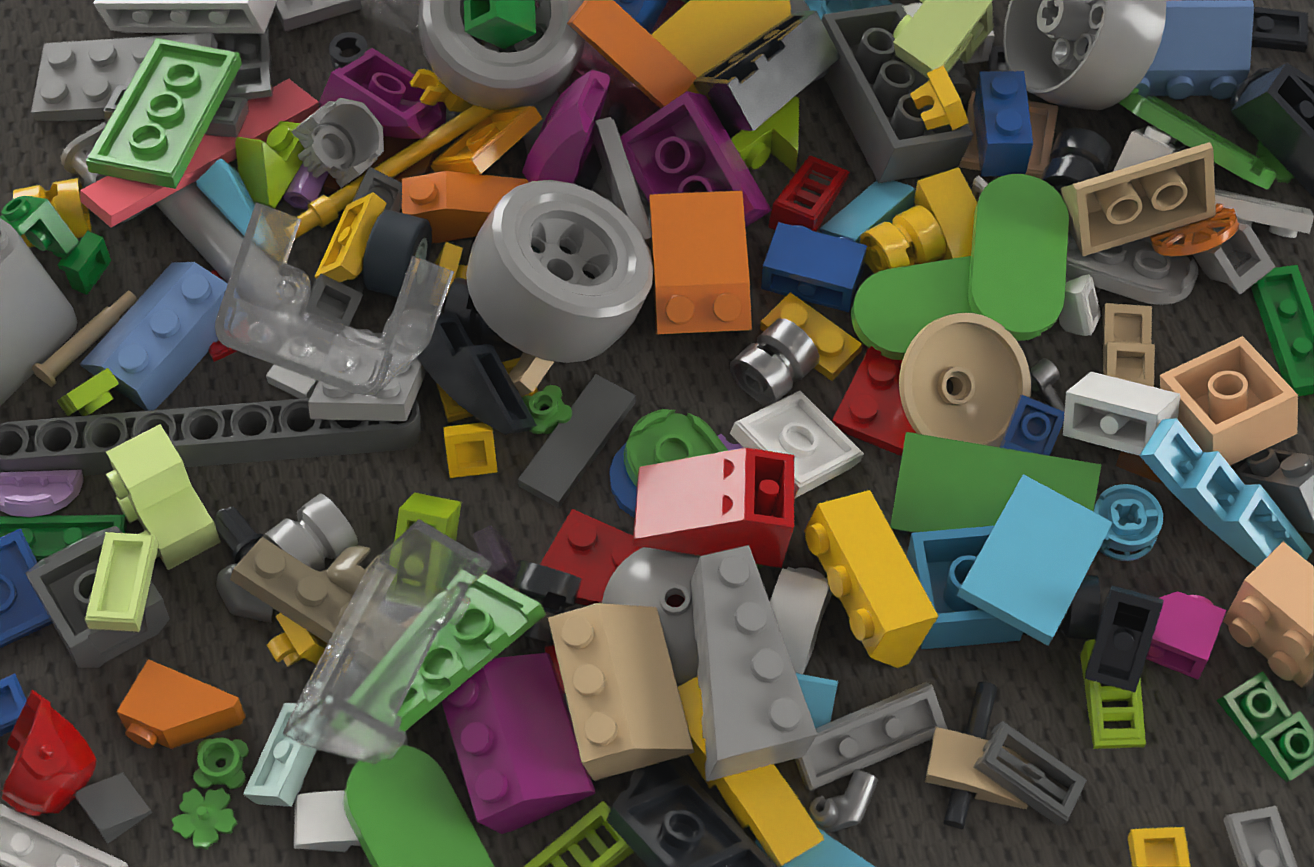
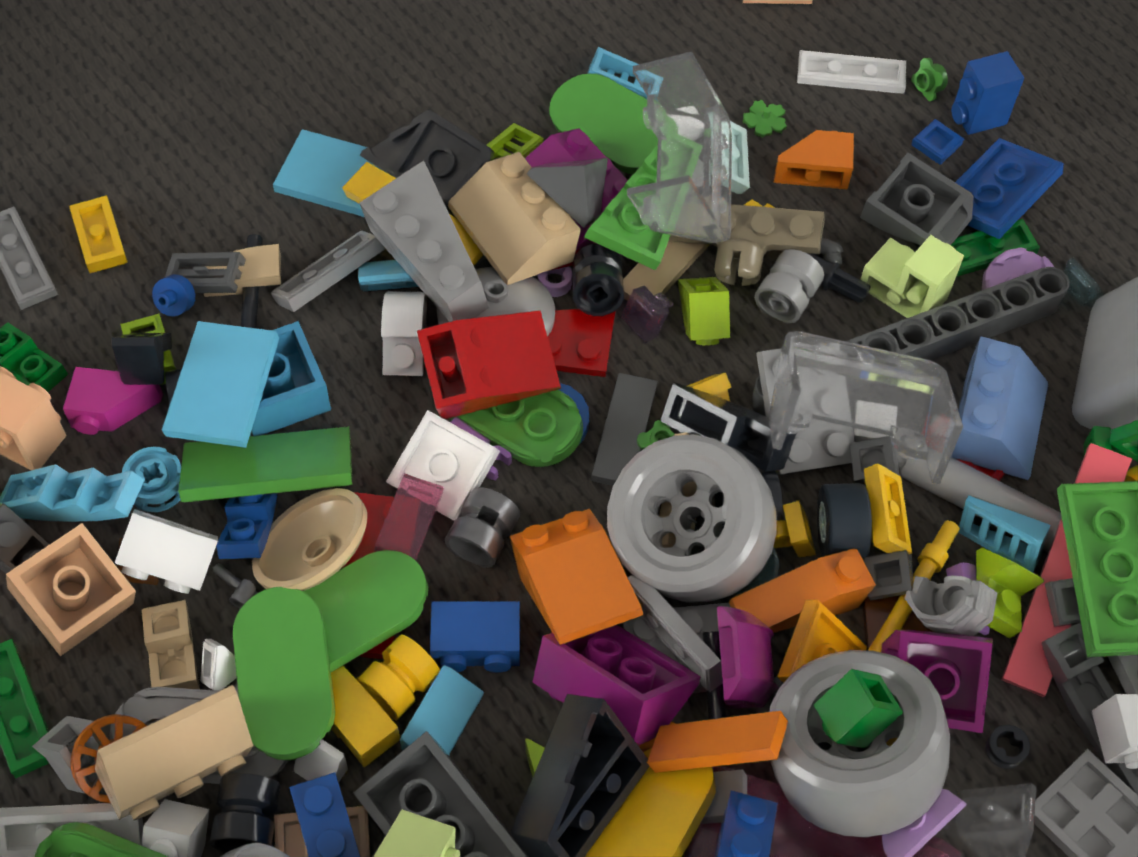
camera: 160 degrees right, 0 degrees up
red helmet [2,689,96,816] -> none
tan piece [32,291,137,387] -> none
lime plate [57,368,119,416] -> none
dark grey slope [73,773,152,844] -> none
yellowish green tile [85,532,159,632] -> none
bright green plate [193,738,249,789] -> none
yellow plate [760,292,862,381] -> none
red slope [769,155,850,232] -> none
yellow slope [804,490,938,668] -> none
flat silver arm [809,770,878,832] -> none
yellow tile [910,65,969,131] -> none
none -> blue tile [152,274,195,316]
none -> clear pink tile [374,473,444,561]
none -> dark grey slope [527,158,608,228]

